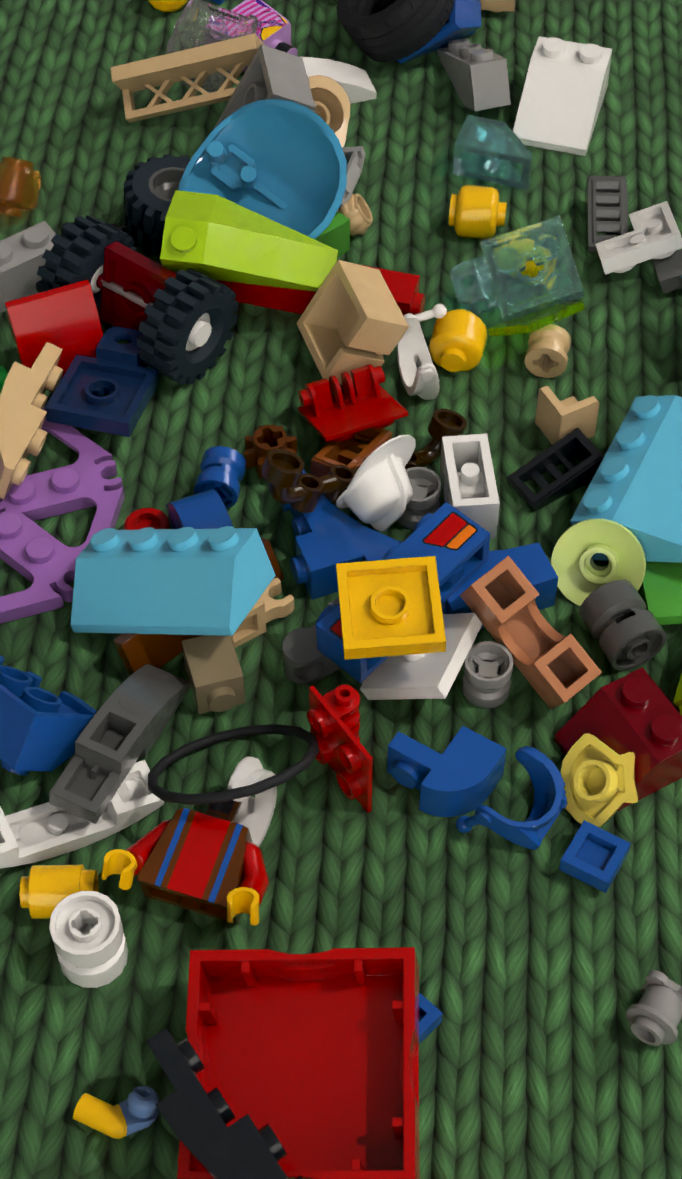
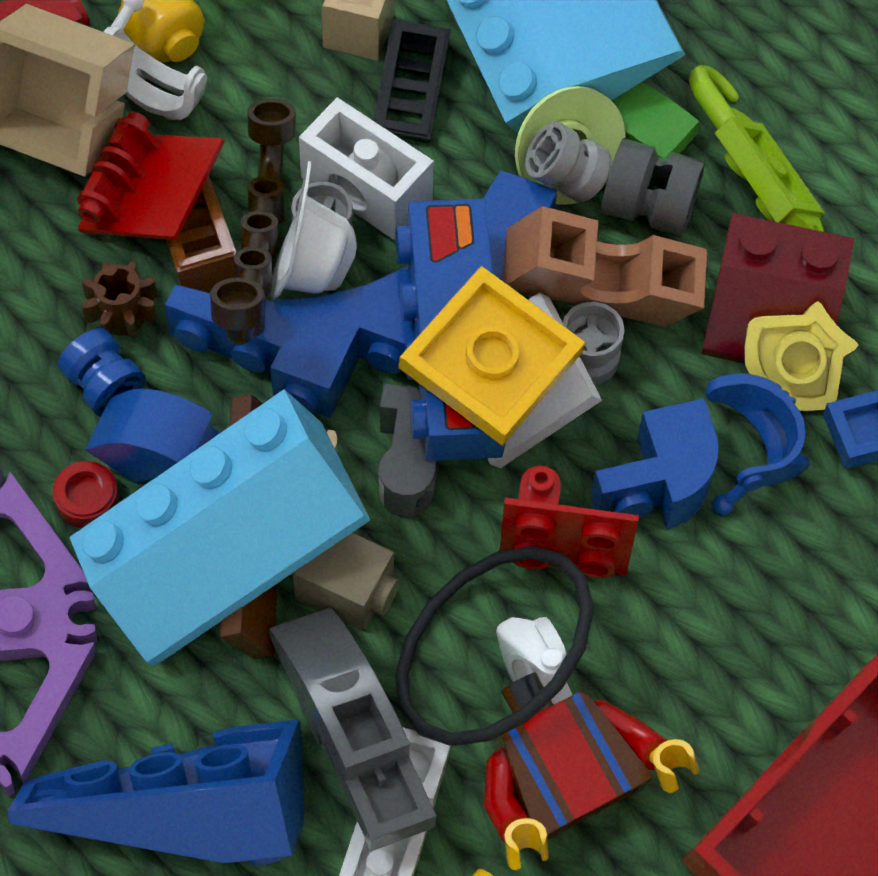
camera: 50 degrees left, 10 degrees up
none -> light grey wheel [525,122,611,202]

